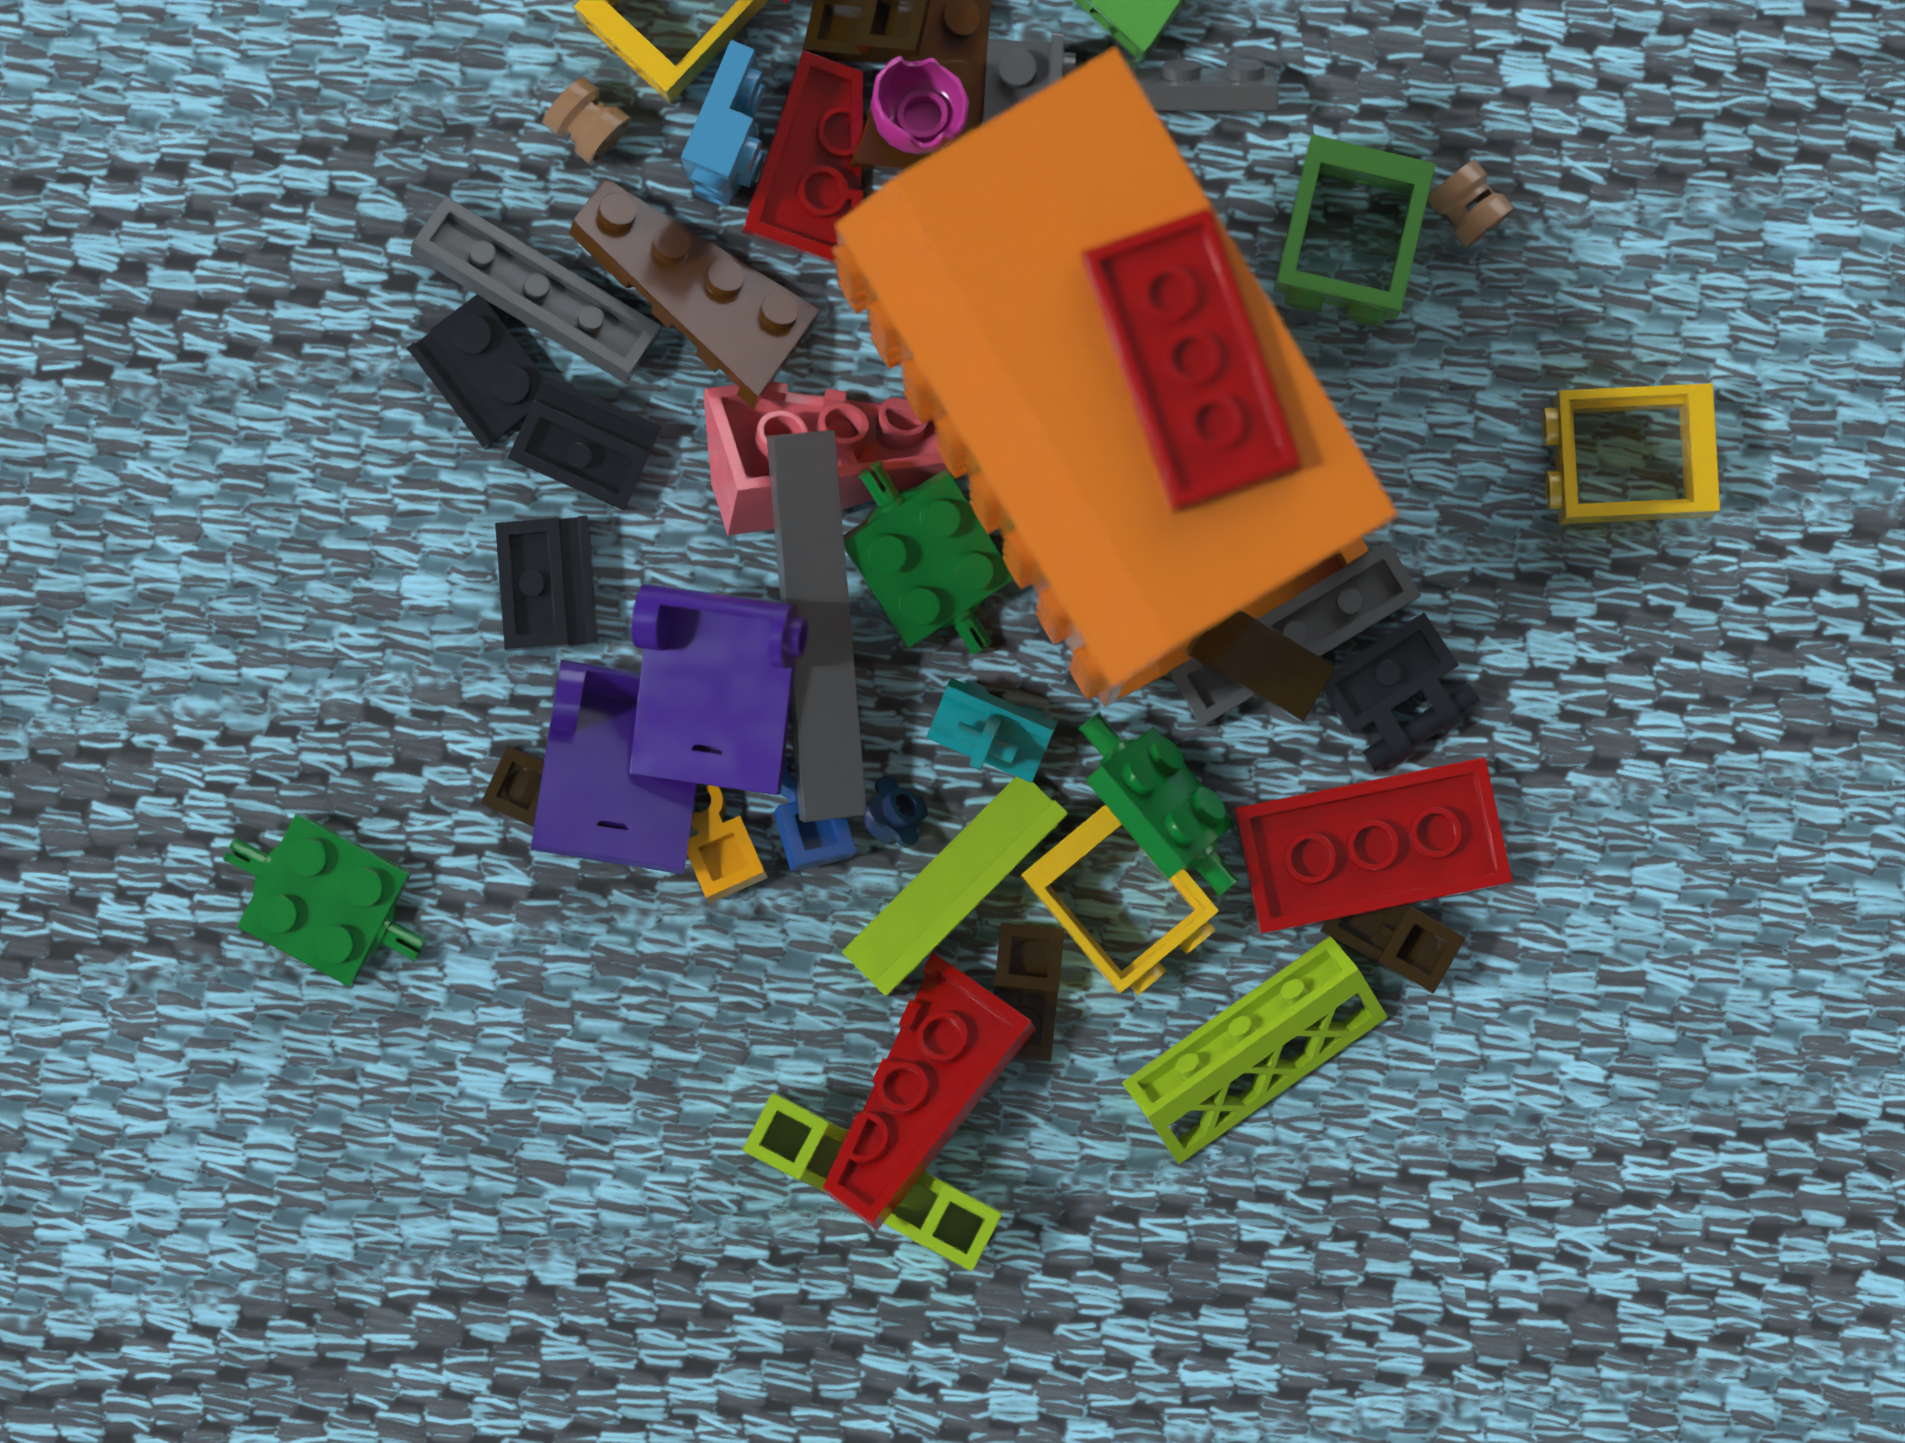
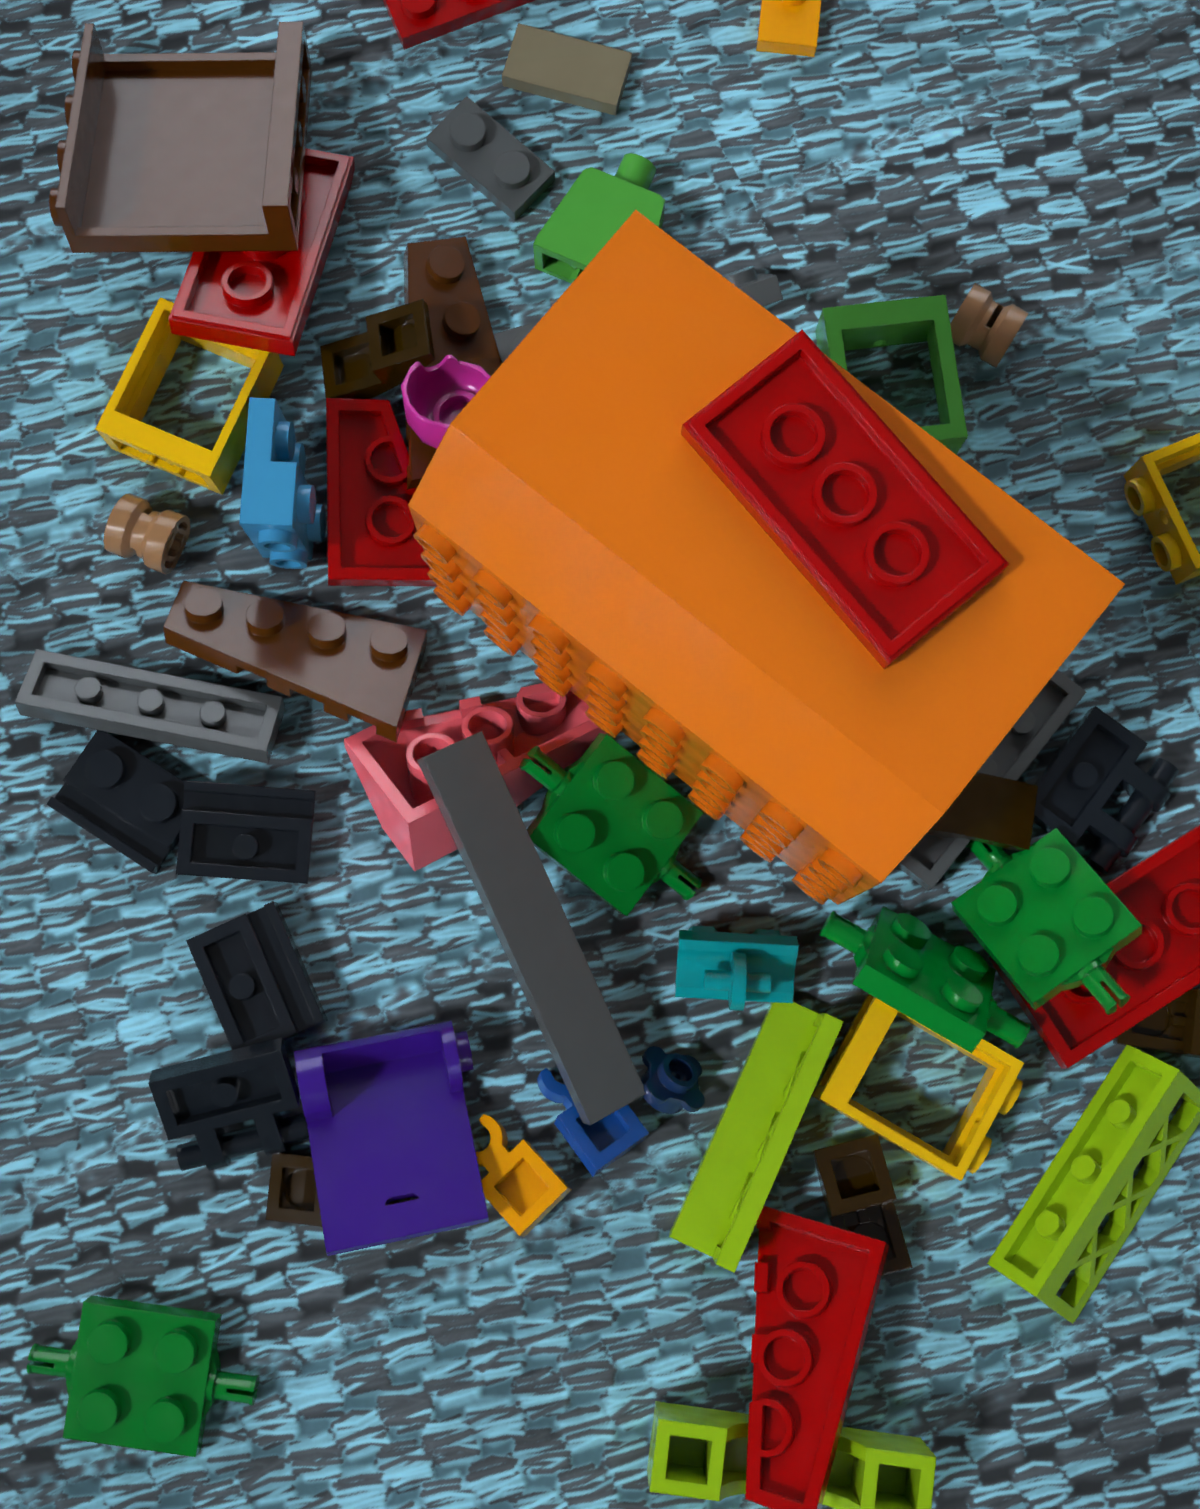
camera: 25 degrees left, 5 degrees down
dark purple door [630,584,809,795] -> none
none -> black plate [148,1037,309,1171]
none -> green plate [951,828,1142,1015]

